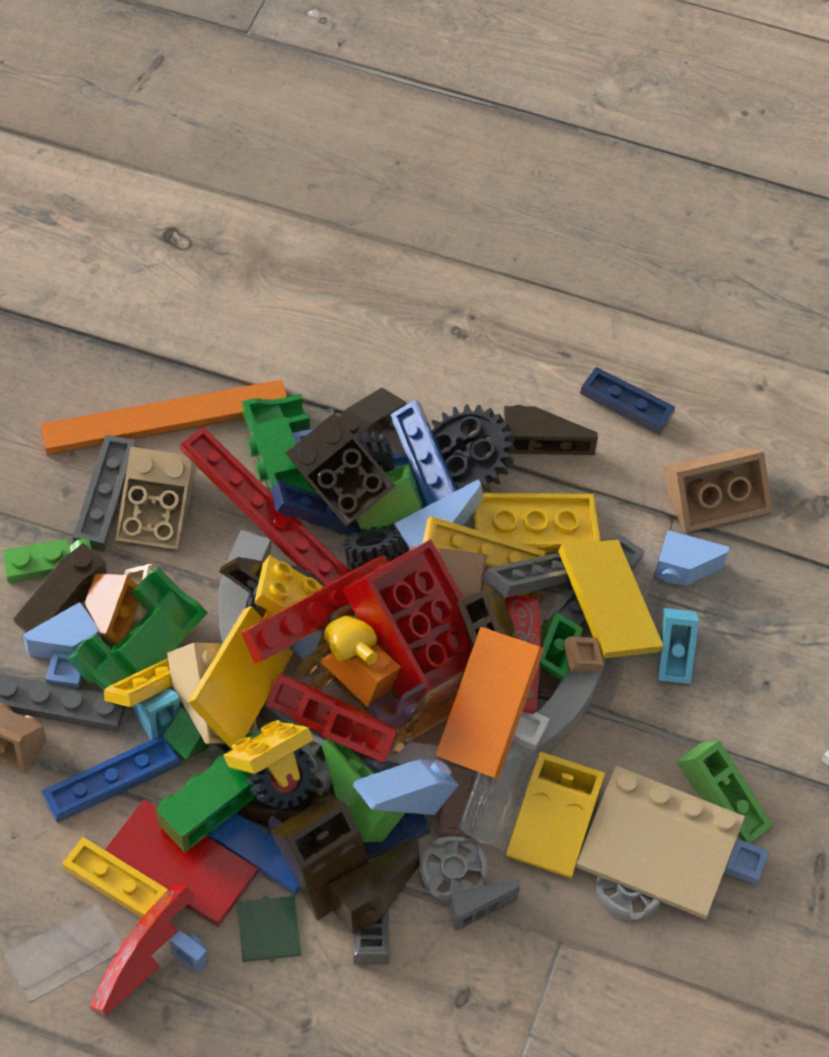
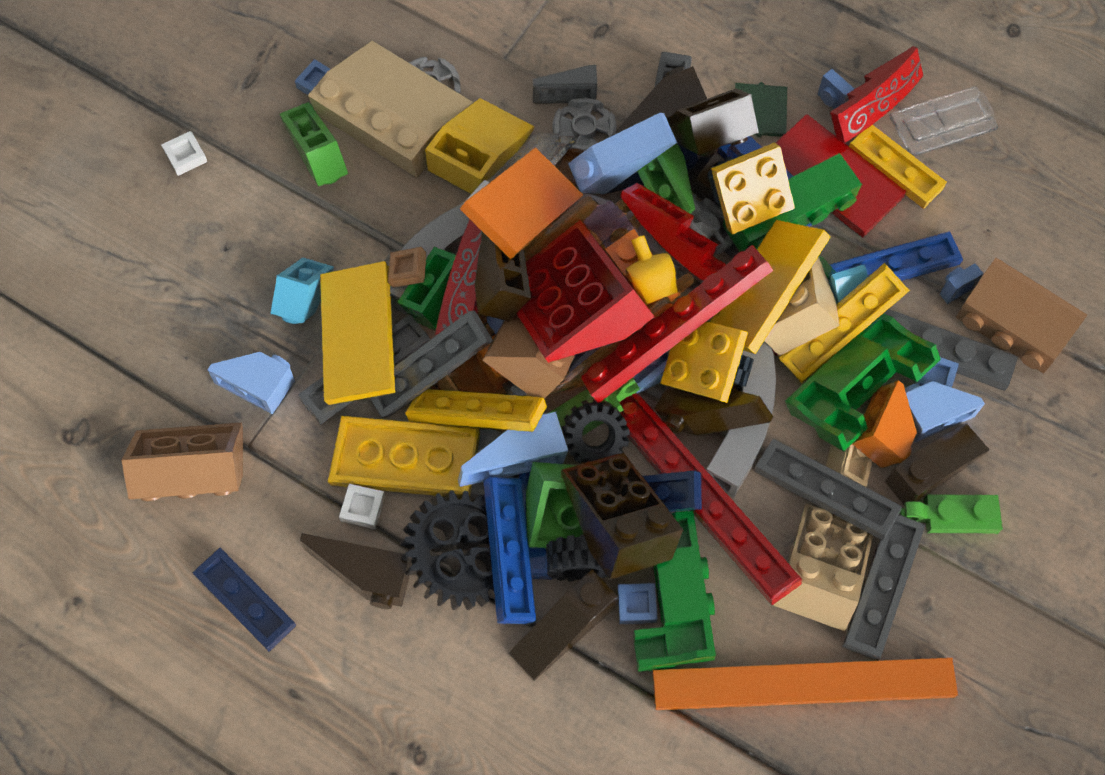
camera: 165 degrees left, 10 degrees up
none -> white plate [339,484,385,529]
none -> dark grey plate [755,439,902,541]
none -> medium blue plate [940,263,984,304]

